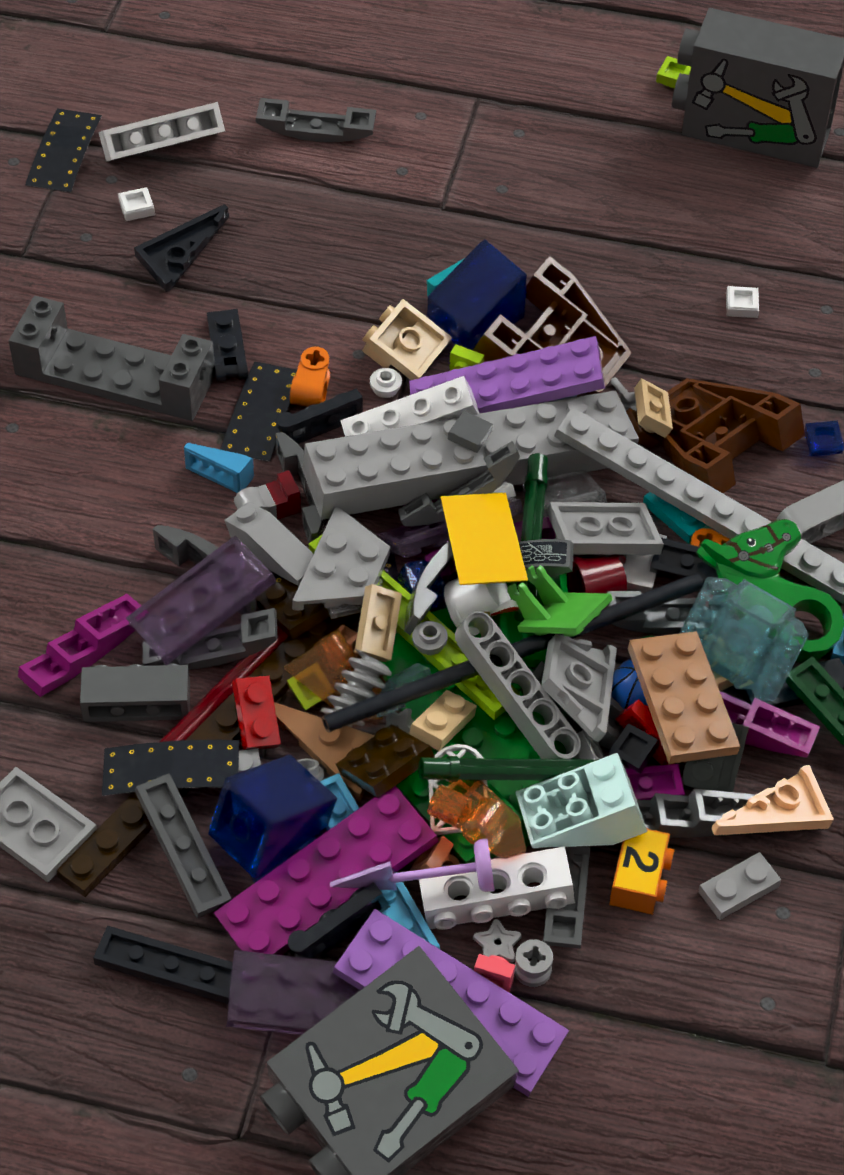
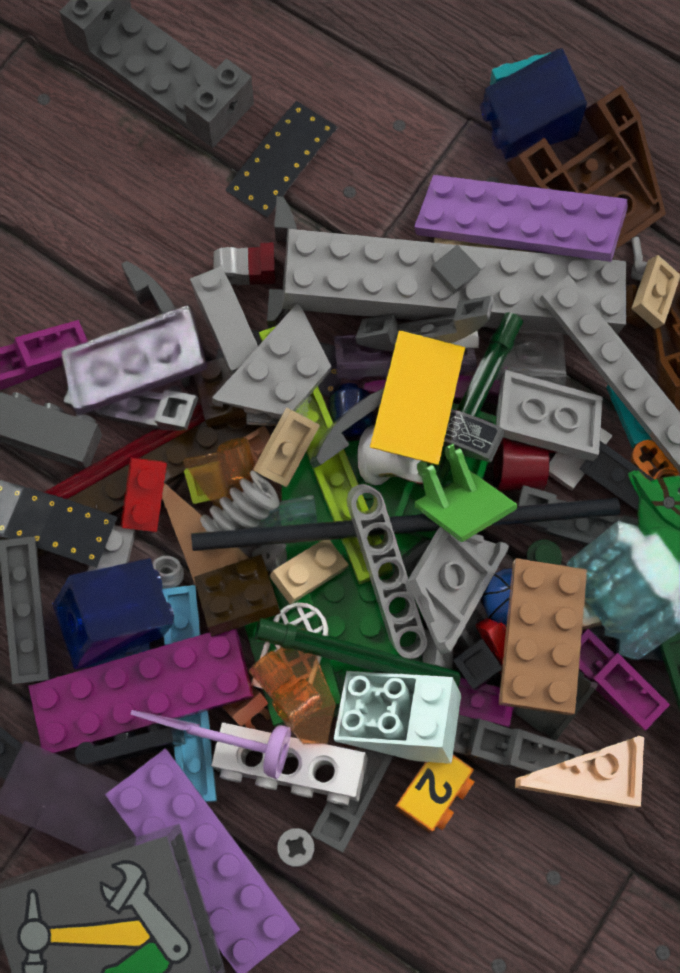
camera: 20 degrees right, 20 degrees up
dark azure slope [184,443,254,493] -> none
black plate [207,309,249,382] -> none
black plate [276,388,363,444] -> none
orange piece [290,347,330,407] -> none
white brick [340,376,479,437] -> none
tan plate [362,299,452,380] -> none
white plate [370,368,402,398] -> none
light grey plate [412,621,448,655] -> none
lime plate [449,344,484,371] -> none
light grey plate [473,919,522,962] -> none
coral plate [474,954,515,993] -> none
light grey plate [698,852,781,920] -> none

